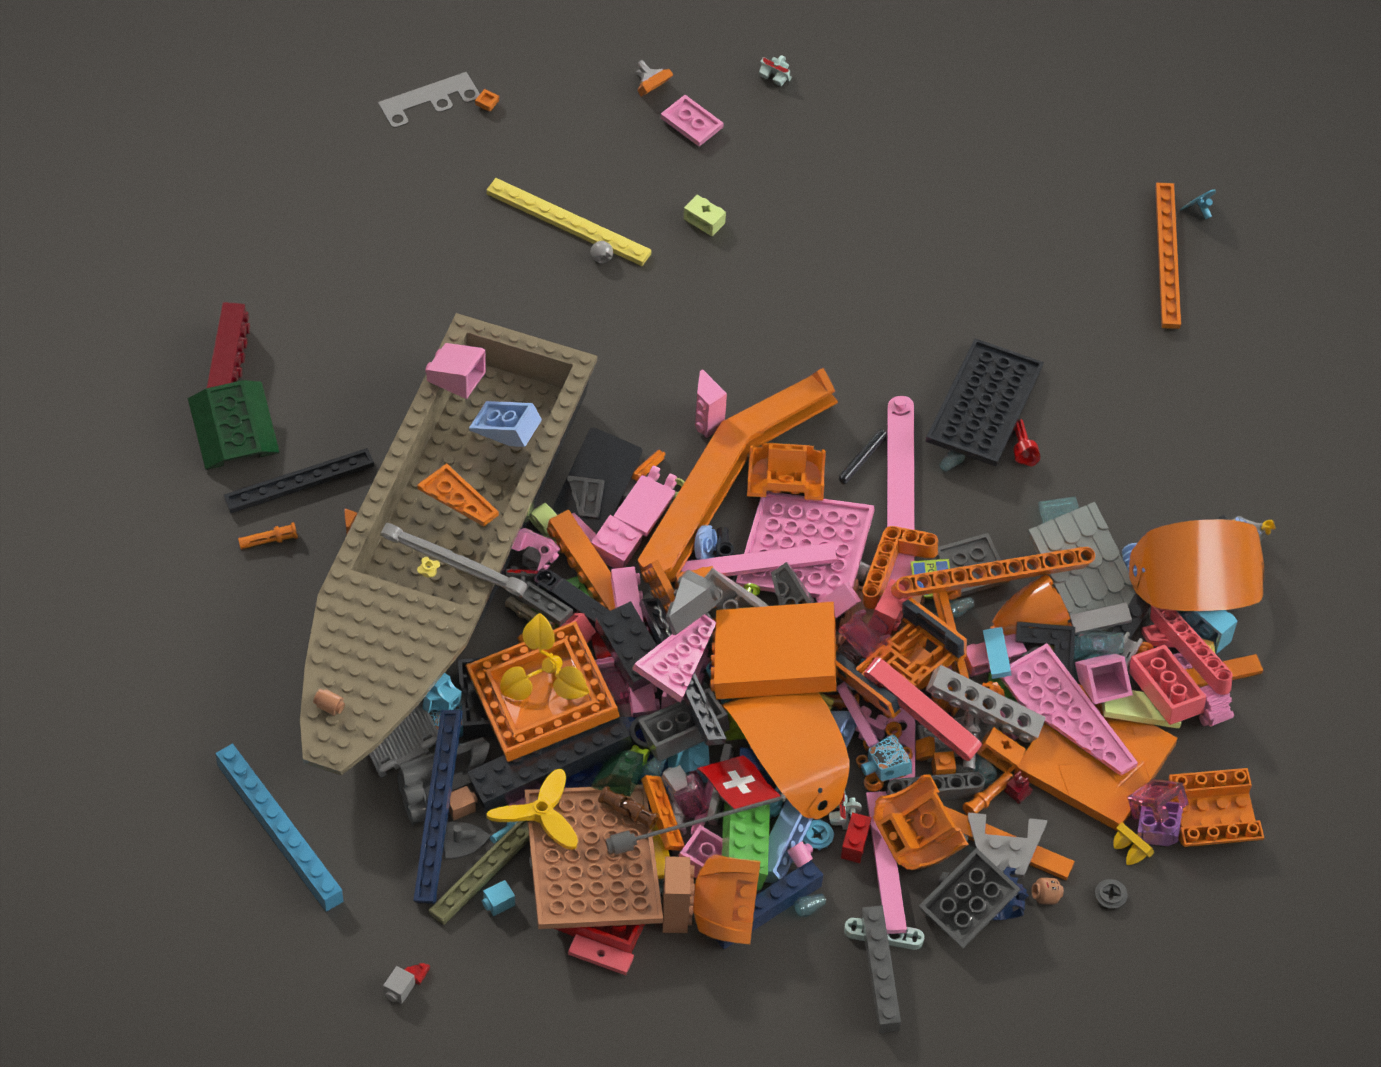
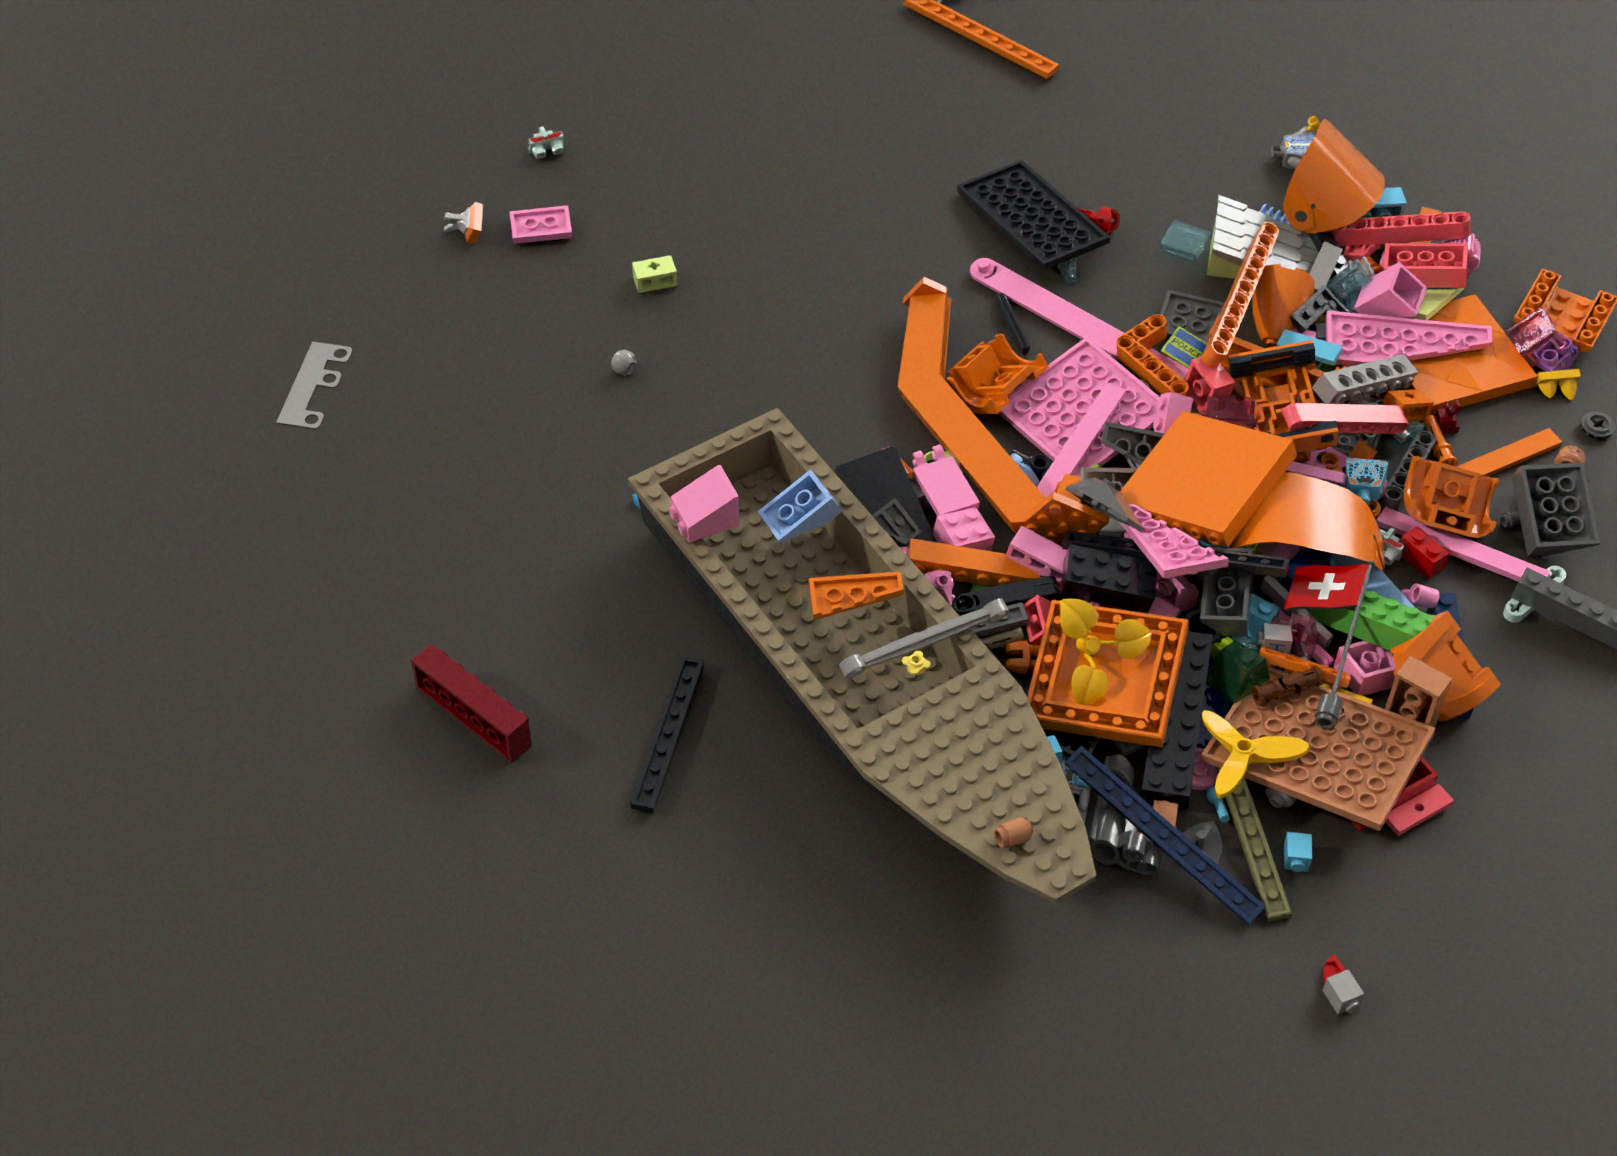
camera: 50 degrees left, 5 degrees down
dark green slope [187,380,280,470] -> none
dark azure brick [215,743,343,912] -> none
orange pin [238,522,298,550] -> none
orange slope [344,509,357,534] -> none
orange plate [475,89,499,112] -> none
light yellow plate [487,178,651,266] -> none
bright pink slope [695,370,727,438] -> none
clear light blue cone [794,893,826,917] -> none
medium azure gear [803,820,834,850] -> none
orange brick [931,751,956,776] -> none
light grey wing [968,813,1047,878] -> none

